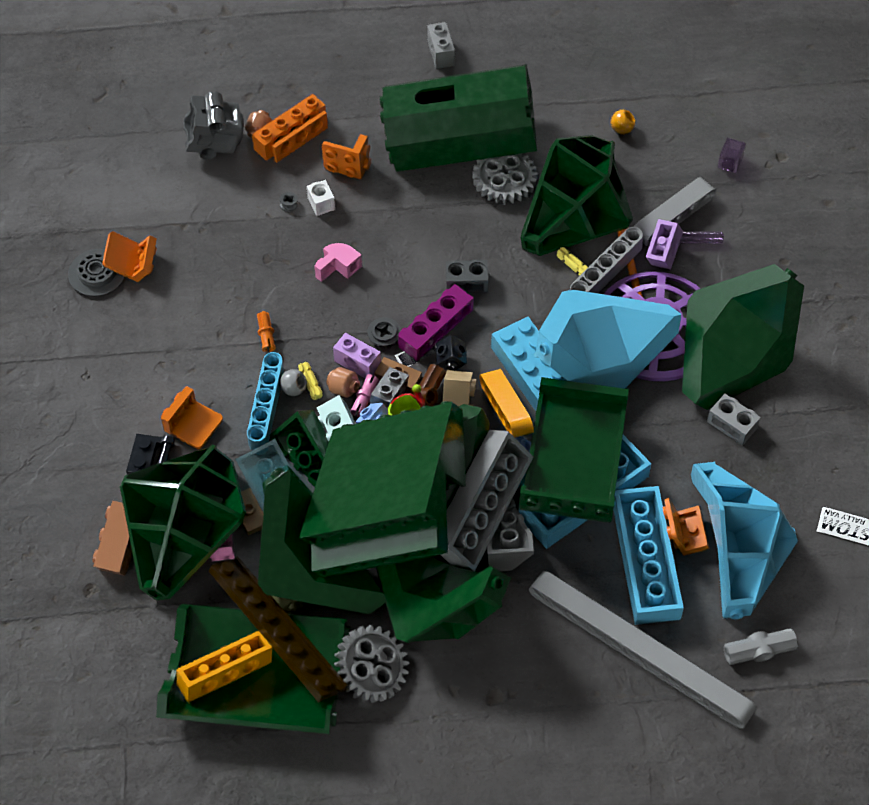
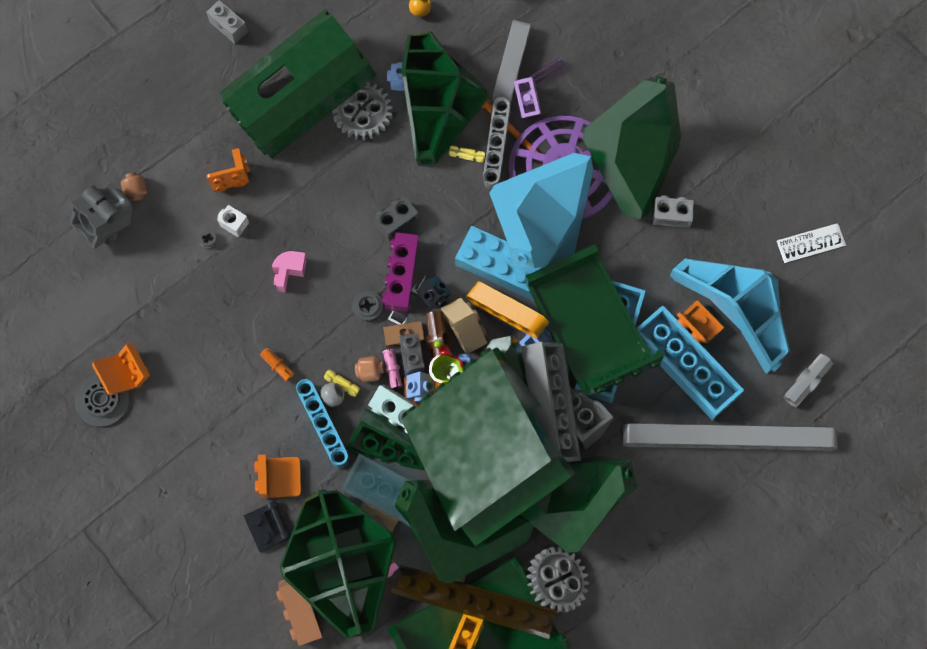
camera: 35 degrees left, 15 degrees up
orange brick [252,94,328,163] -> none
lavender brick [333,333,381,379] -> none

